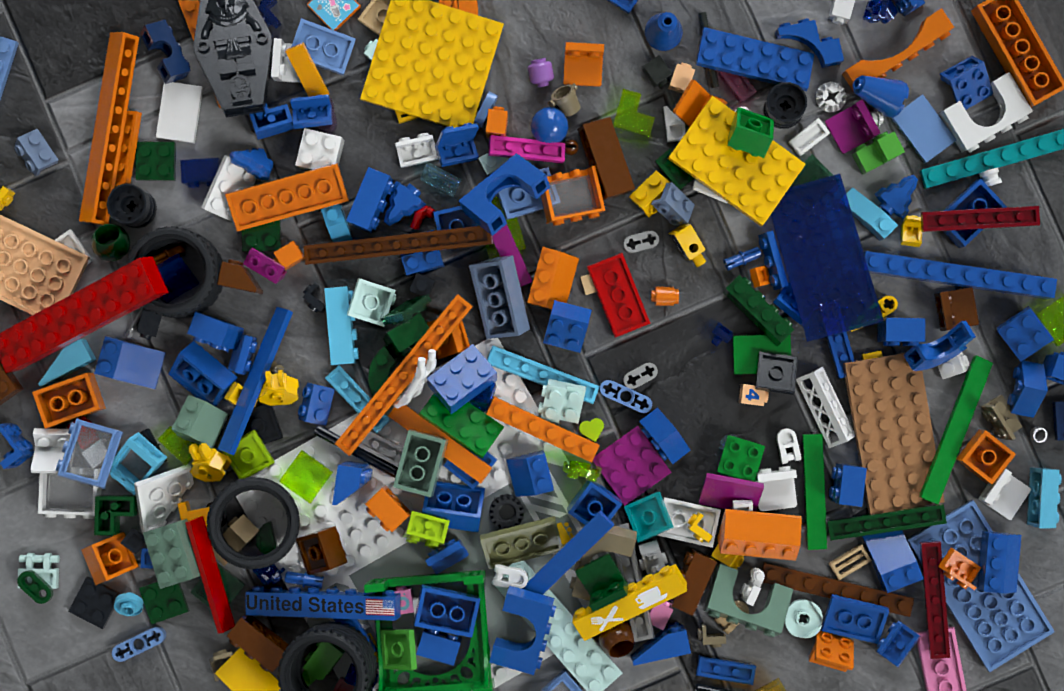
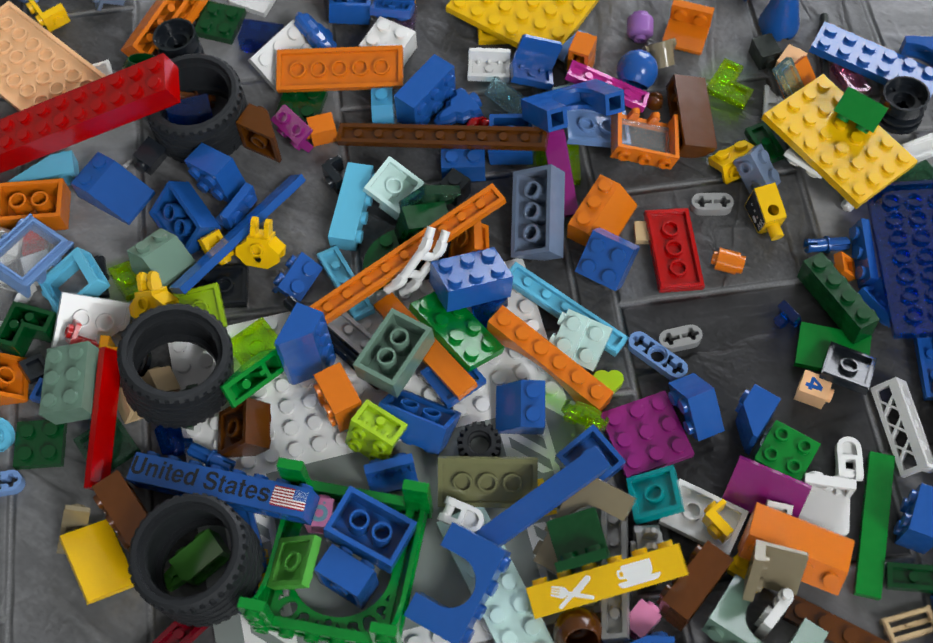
camera: 20 degrees right, 25 degrees down
none -> red bracket [64,319,100,348]
none -> green slope [220,349,284,408]
none -> blue slope [735,384,781,455]
none -> dark tan bracket [742,539,809,602]
none -> clear light blue tile [772,57,804,99]

